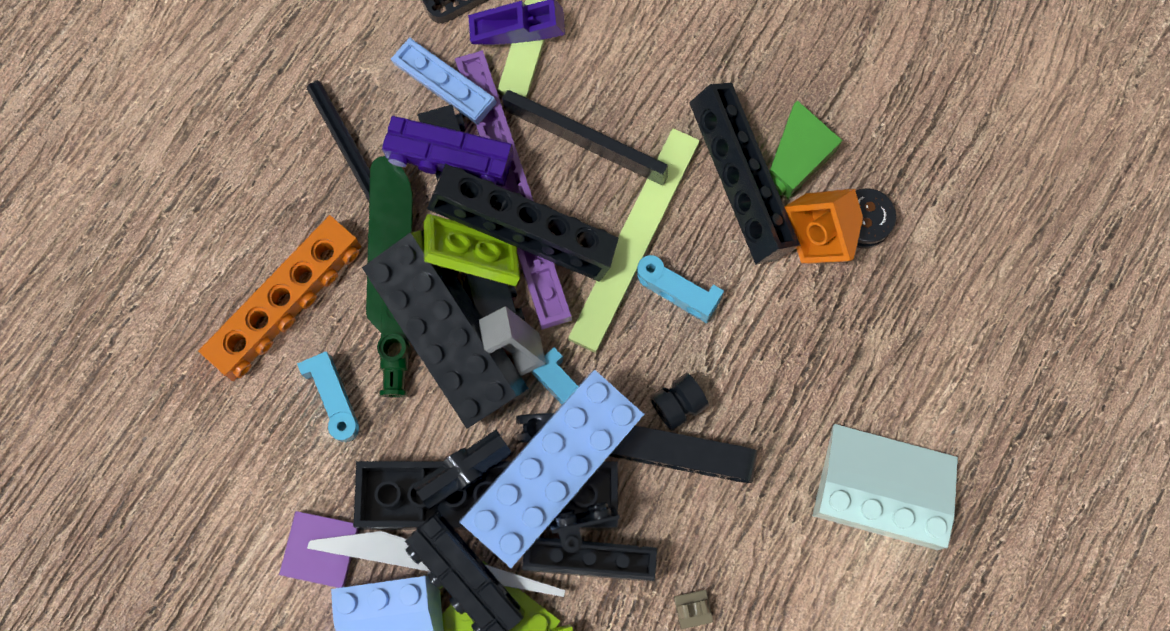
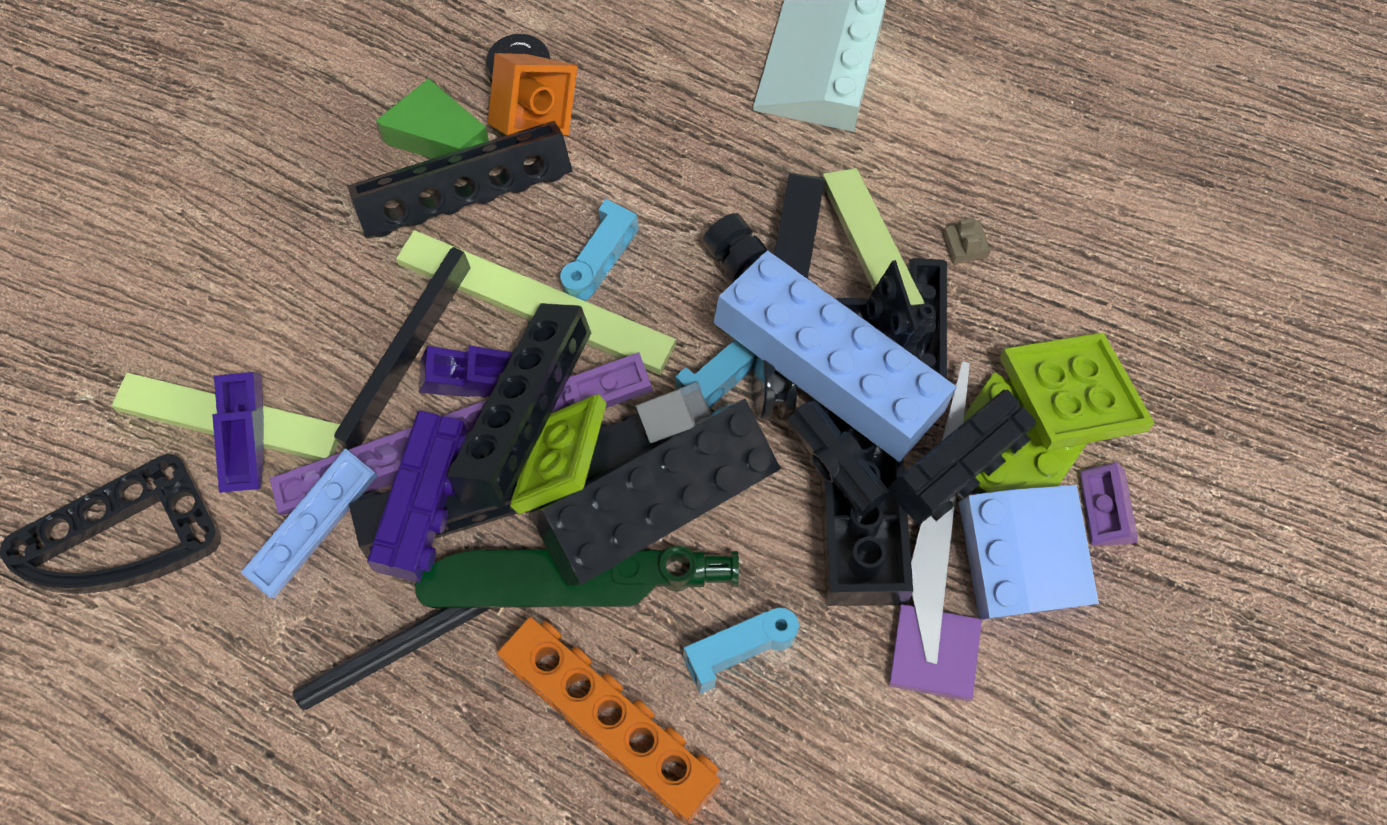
camera: 90 degrees left, 10 degrees down
none -> dark purple slope [419,346,513,397]
none -> yellowish green tile [823,168,924,305]

